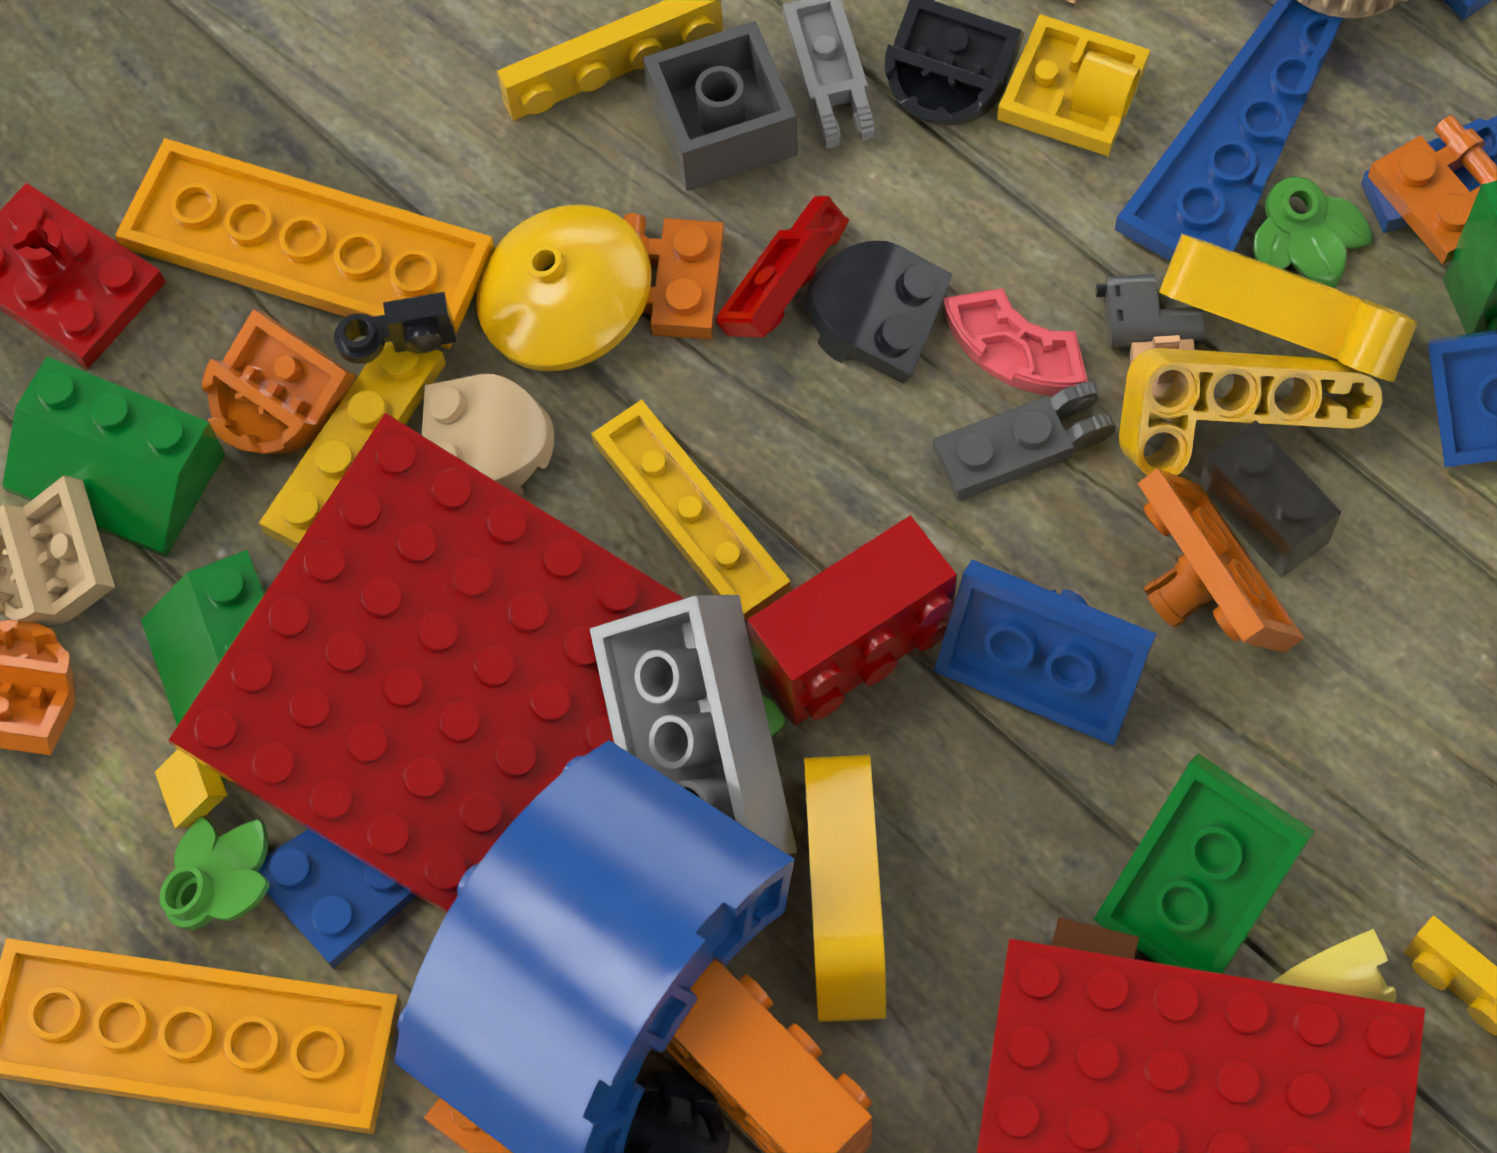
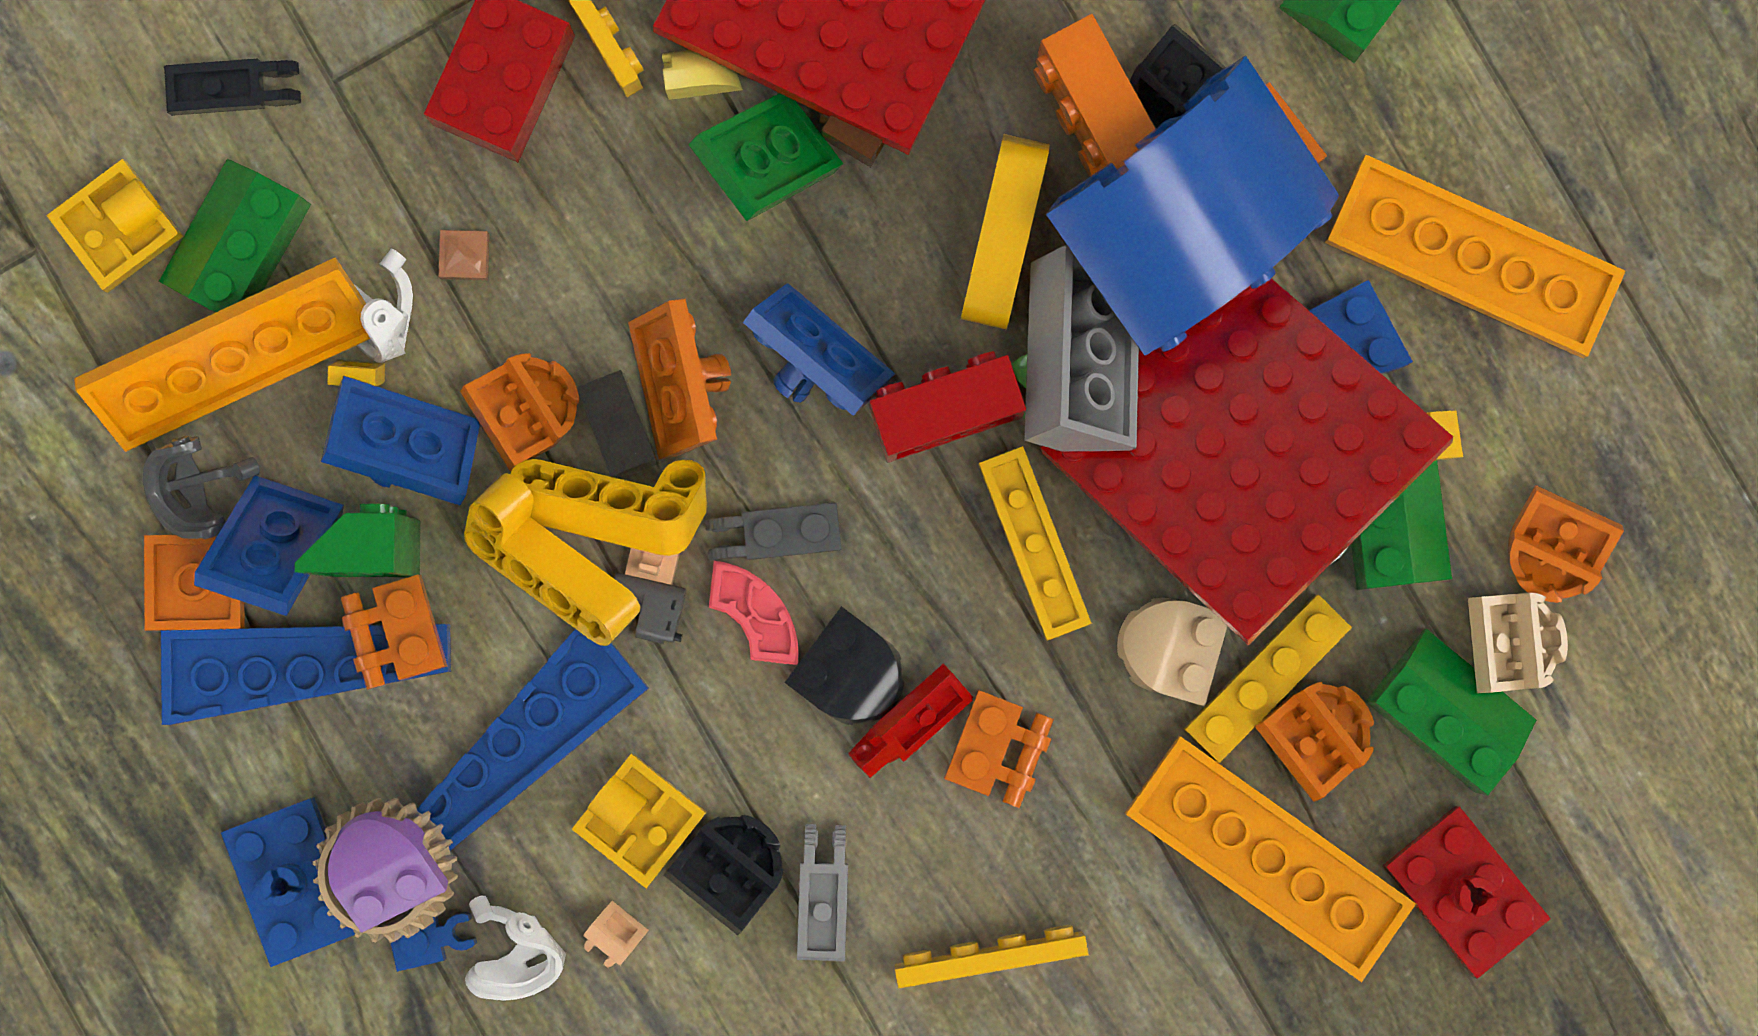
camera: 170 degrees left, 20 degrees up
bright green plate [160,817,270,931] -> none
black plate [334,292,457,364] -> none
yellow dish [476,204,651,371] -> none
dark grey brick [643,21,798,191] -> none
bright green plate [1253,176,1372,288] -> none
none -> orange slope [460,353,579,471]

